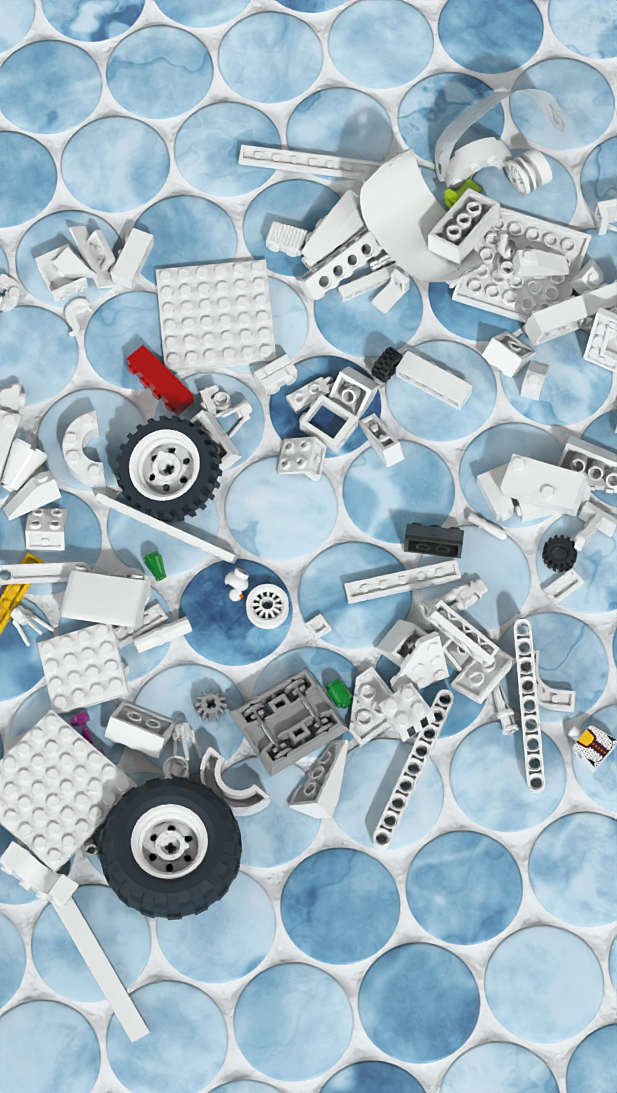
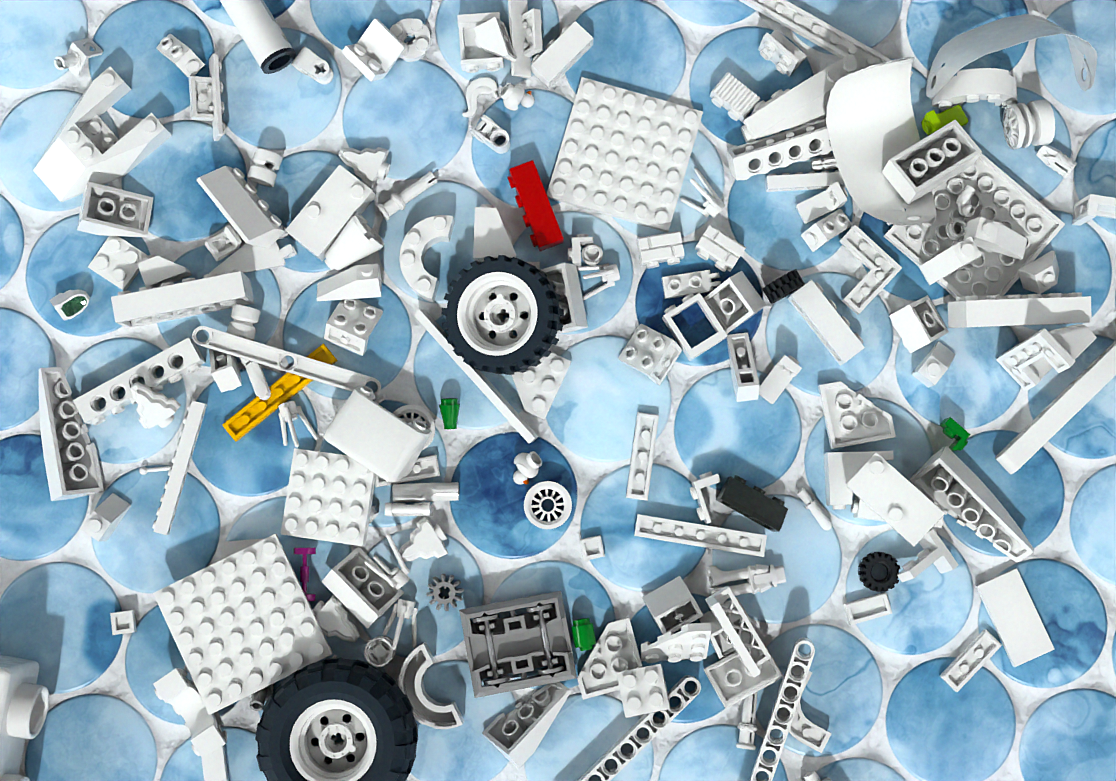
camera: 20 degrees right, 15 degrees up
none -> white rock [313,594,360,642]
none -> white plant [364,534,410,590]
none -> white pin [376,171,438,221]
none -> white plate [385,502,433,516]
none -> white rock [399,516,448,562]
none -> white piece [470,115,511,154]
none -> white slope [473,204,517,262]
none -> white animal [499,83,535,111]
none -> white plate [512,335,571,420]
none -> white tile [626,412,659,501]
none -> white plant [680,168,725,218]
none -> white bracket [689,471,721,524]
none -> white brick [695,225,746,272]
none -> white bracket [758,29,807,77]
none -> white bracket [759,355,802,404]
none -> white bracket [801,209,852,252]
none -> white plate [818,381,896,449]
none -> white plate [839,225,902,315]
none -> white slope [919,236,982,286]
none -> green bracket [940,417,971,452]
none -> white hinge [1036,144,1077,178]

